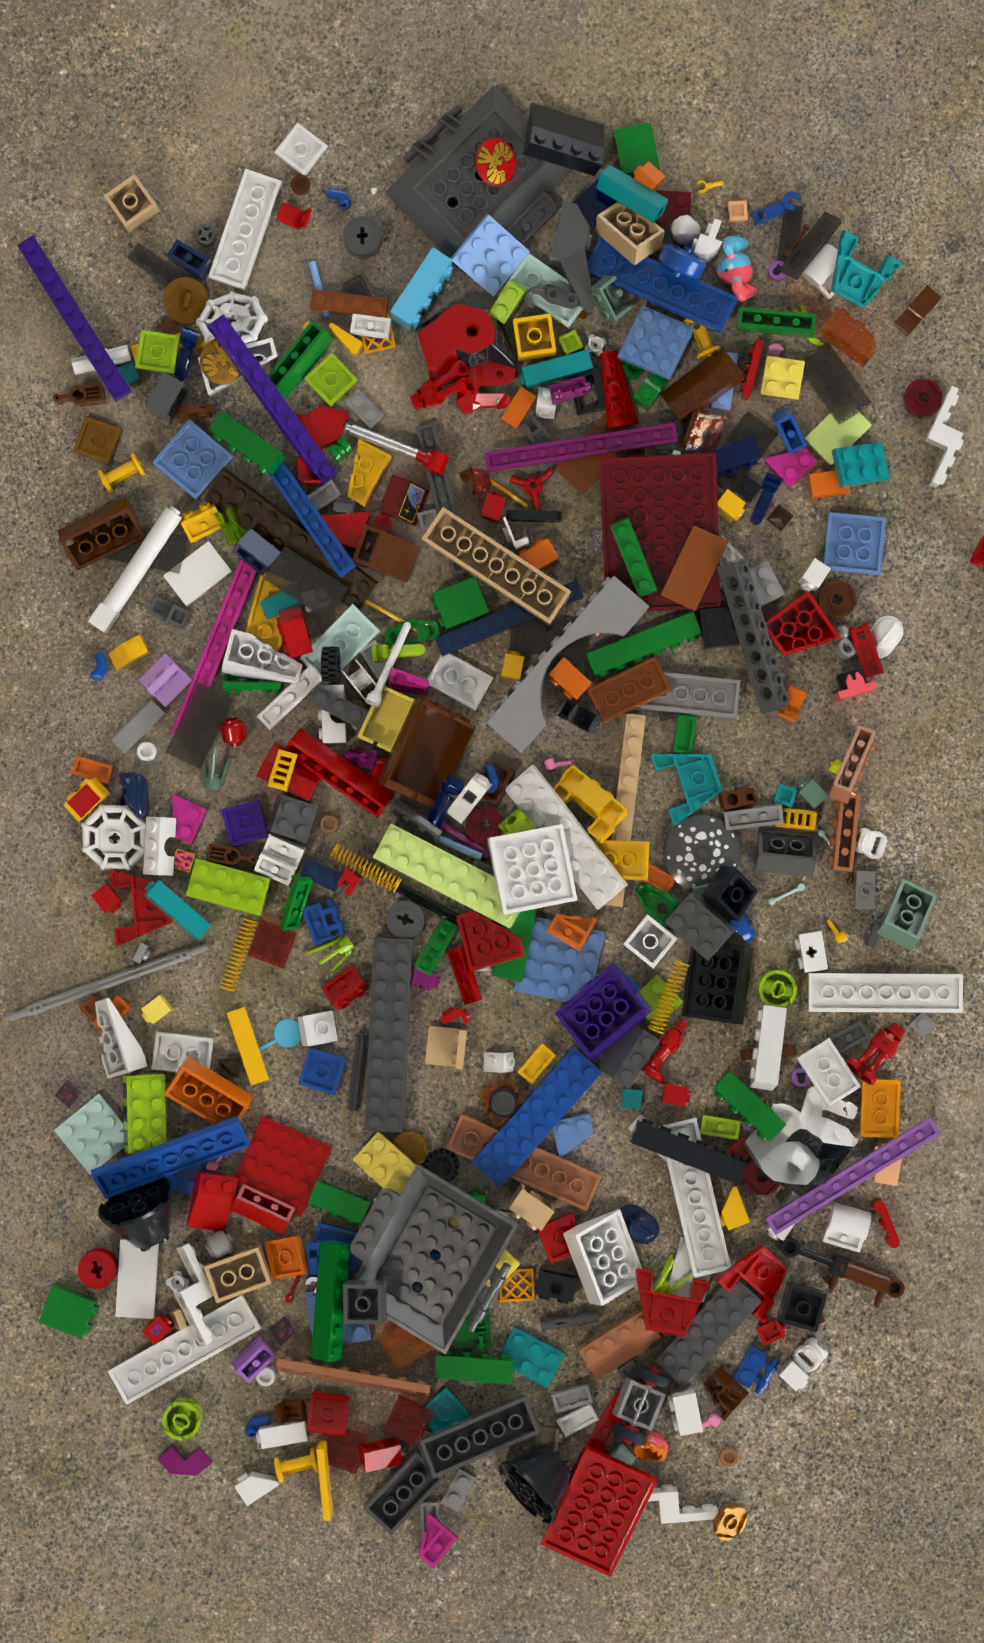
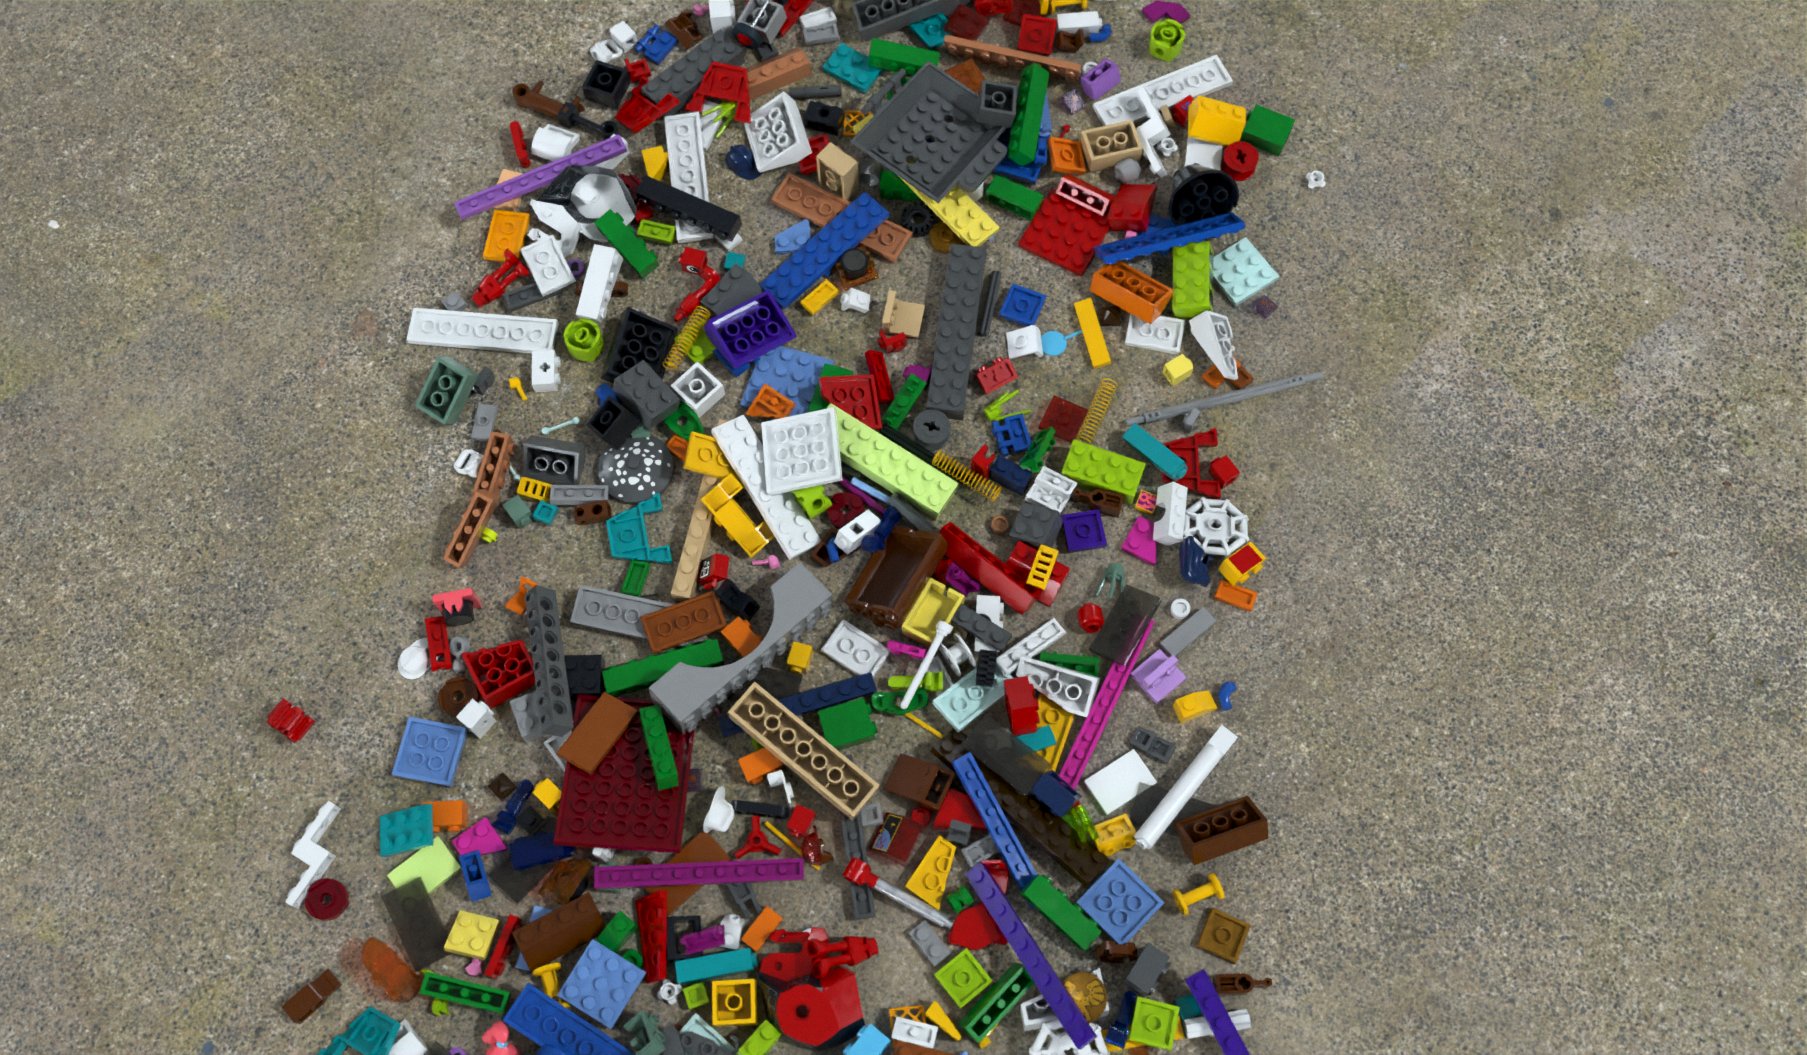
camera: 170 degrees left, 20 degrees down
none -> red piece [697,553,730,590]
none -> white piece [703,786,734,833]
none -> yellow slope [1188,95,1246,147]
none -> white plate [1306,171,1326,189]

